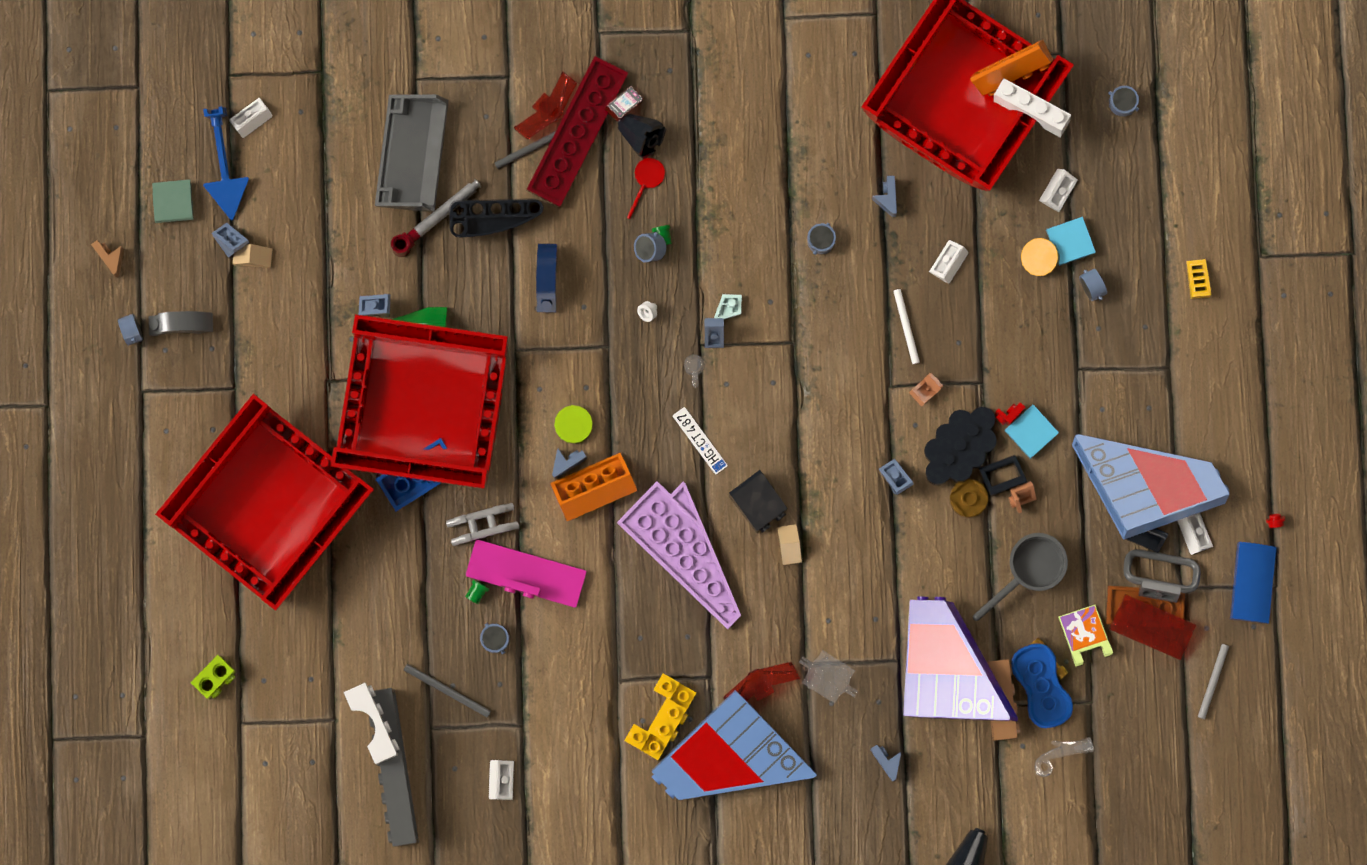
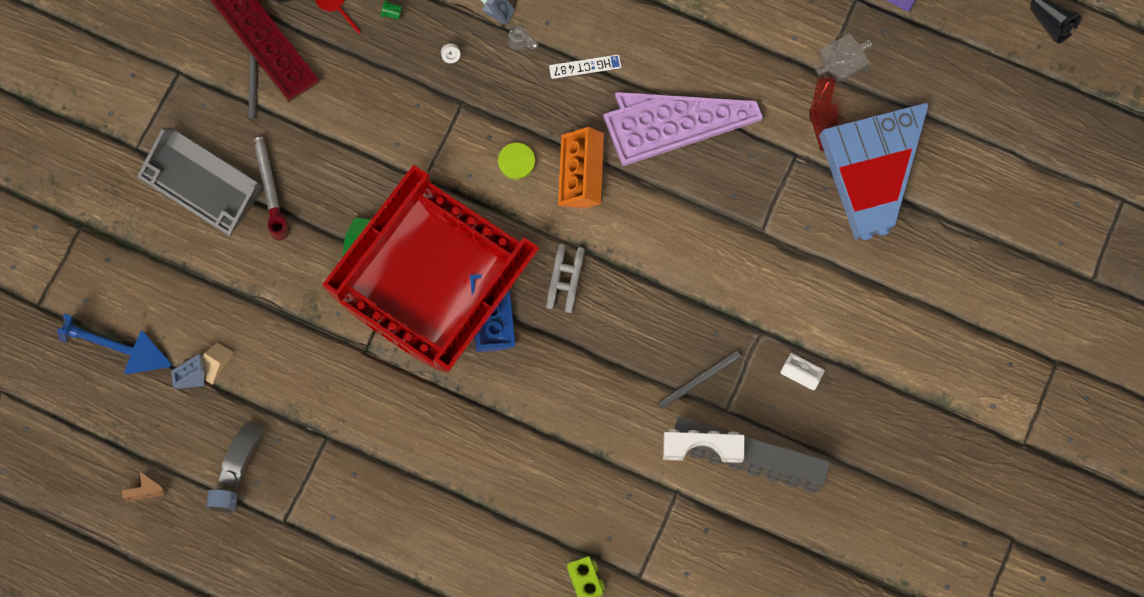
camera: 70 degrees left, 10 degrees down
sand green slope [152,180,193,223] -> none
red slope [155,394,374,611] -> none
white slope [229,98,273,138] -> none
sand blue slope [359,294,391,317] -> none
black beam [449,198,543,238] -> none
green bush [465,579,490,604] -> none
dark pink bracket [466,540,586,608] -> none
pearl dark grey piece [480,623,510,654] -> none
clear red plate [514,71,577,140] -> none
dark blue arch [536,244,557,312] -> none
sand blue slope [552,449,587,479] -> none
yellow bracket [624,673,697,760] -> none
piece [634,232,666,263] -> none
black slope [729,470,788,533] -> none
tan slope [777,524,802,565] -> none
sand blue slope [870,745,901,781] -> none

